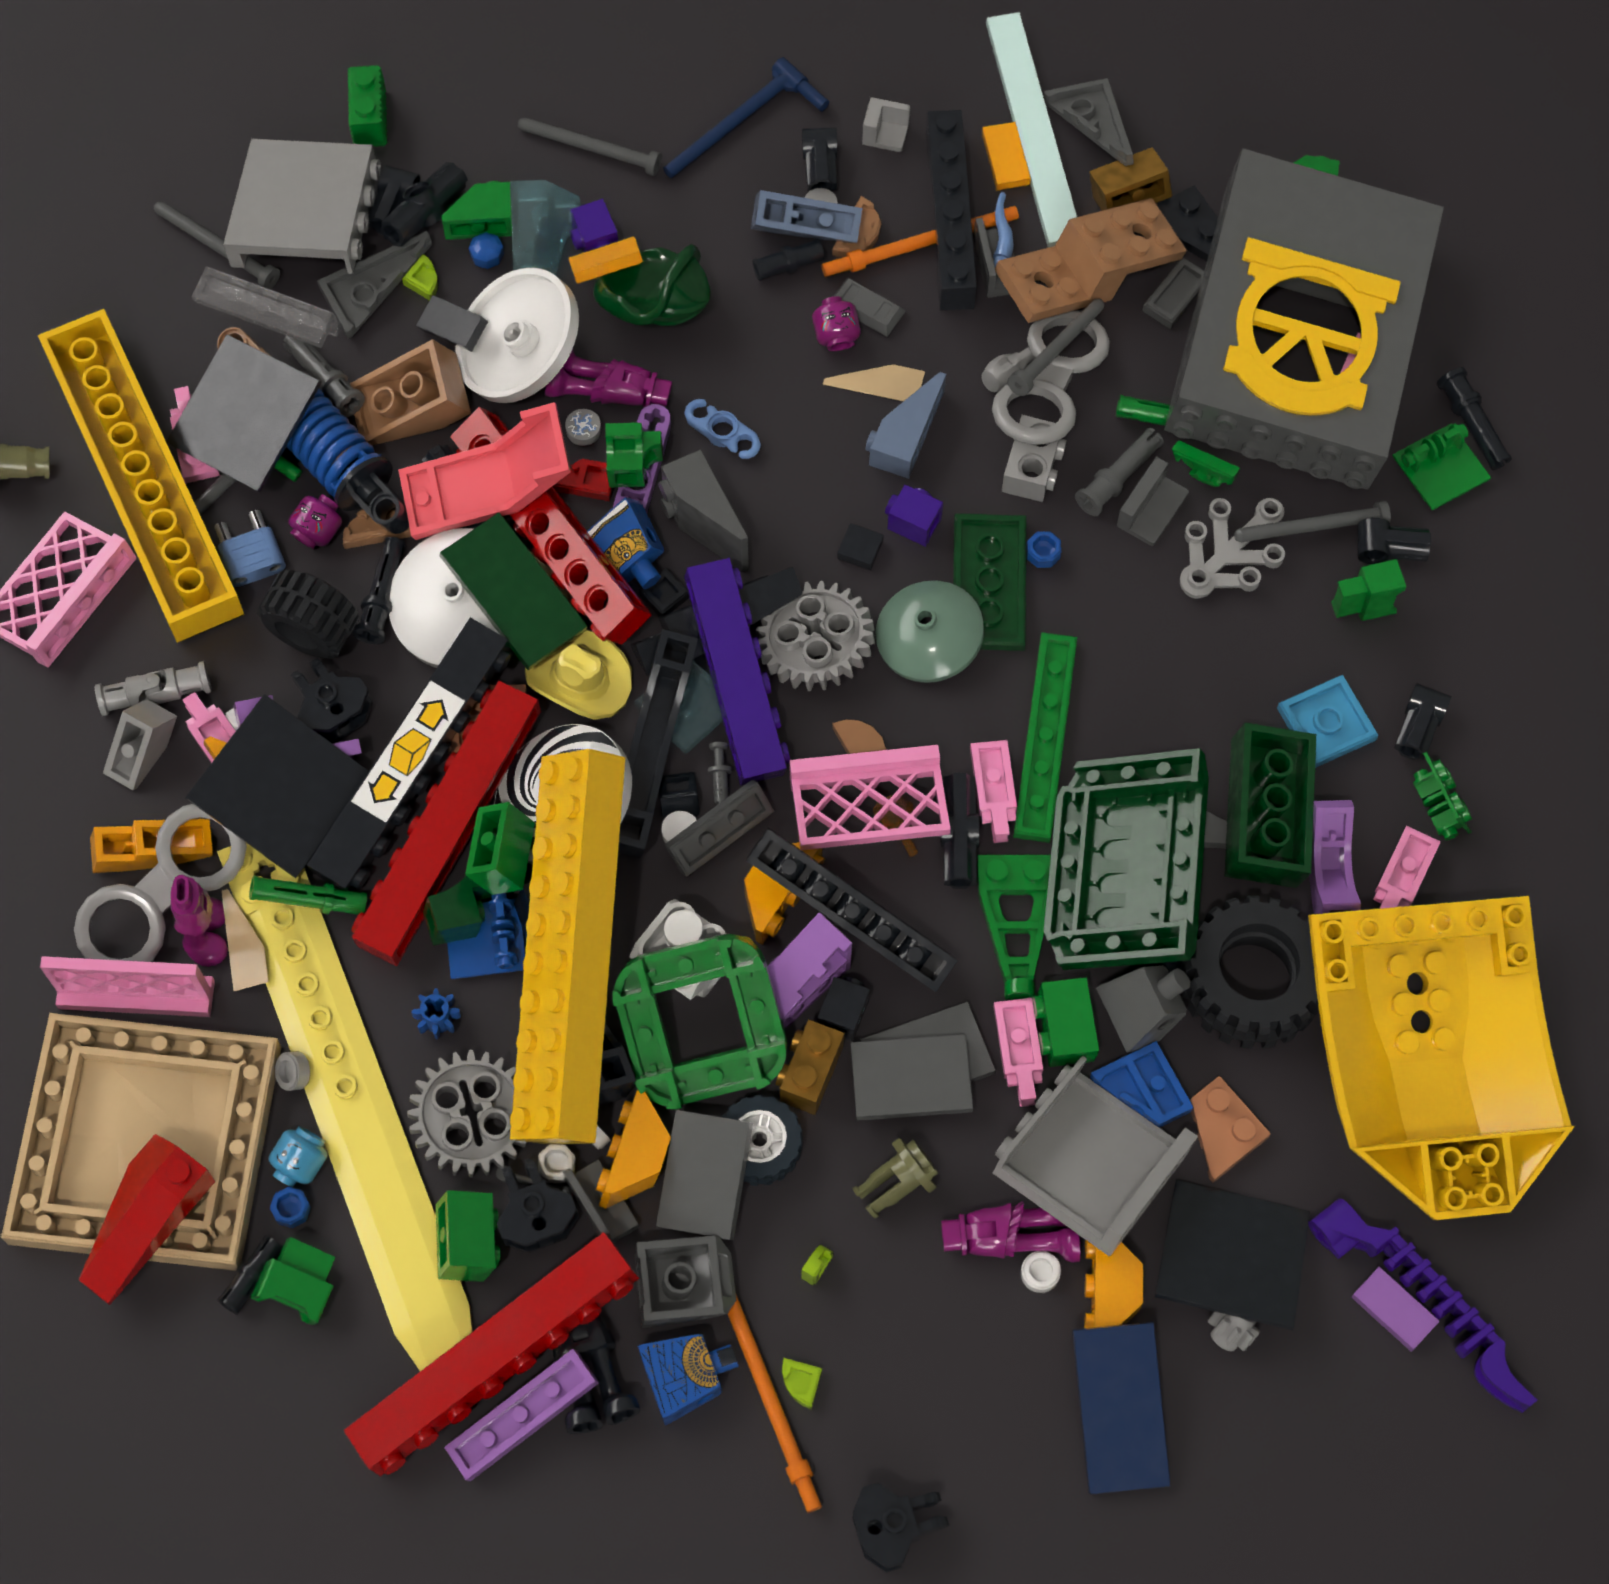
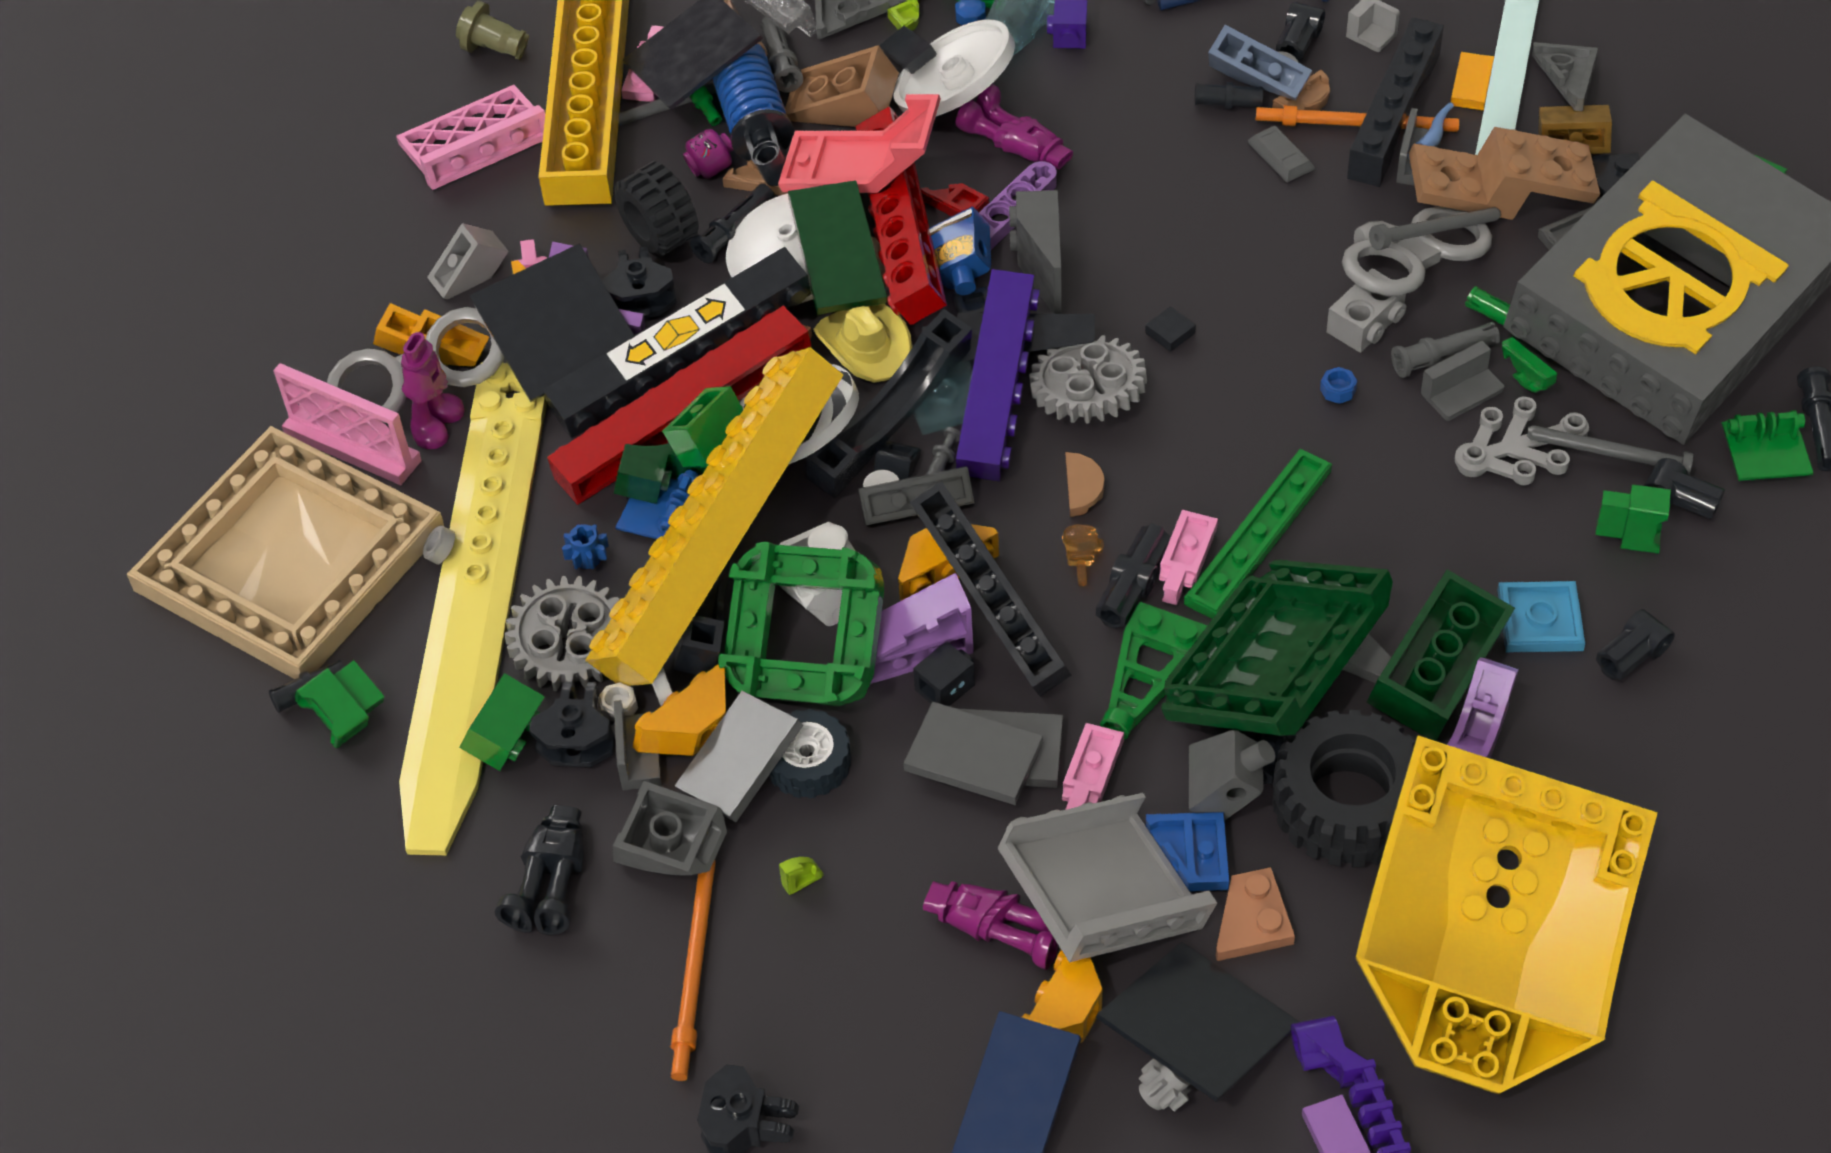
camera: 30 degrees right, 15 degrees down
red wedge [78,1133,215,1305] -> none
light grey piece [95,661,212,716] -> none
medium blue piece [214,510,286,587] -> none
tan sticker [222,889,269,991] -> none
green pin [249,876,367,915] -> none
dark azure head [268,1126,328,1187] -> none
blue tile [270,1187,311,1229] -> none
red brick [343,1232,639,1477] -> none
medium lavender plate [444,1349,599,1482] -> none
light grey tile [565,409,601,446] -> none
light orange tile [569,236,643,283] -> none
dark green piece [593,244,711,326] -> none
green brick [605,423,663,487] -> none
blue torso [638,1334,738,1425] -> none
medium blue piece [684,399,761,459] -> none
pearl gold brick [775,1019,844,1115] -> none
lime tile [782,1358,822,1409] -> none
bright pink fence [790,745,951,850] -> none
magenta head [812,296,861,351] -> none
tan sticker [823,364,925,402] -> none
olive piece [852,1137,939,1219] -> none
sand blue slope [865,372,946,479] -> none
sand green dish [875,581,984,683] -> none
dark purple brick [885,485,943,547] -> none
dark green tile [953,513,1026,651] -> none
white tile [1021,1251,1061,1293] -> none
green brick [1032,977,1099,1067] -> none
bright pink hinge [1373,826,1441,909] -> none
green hinge [1413,752,1473,841] -> none

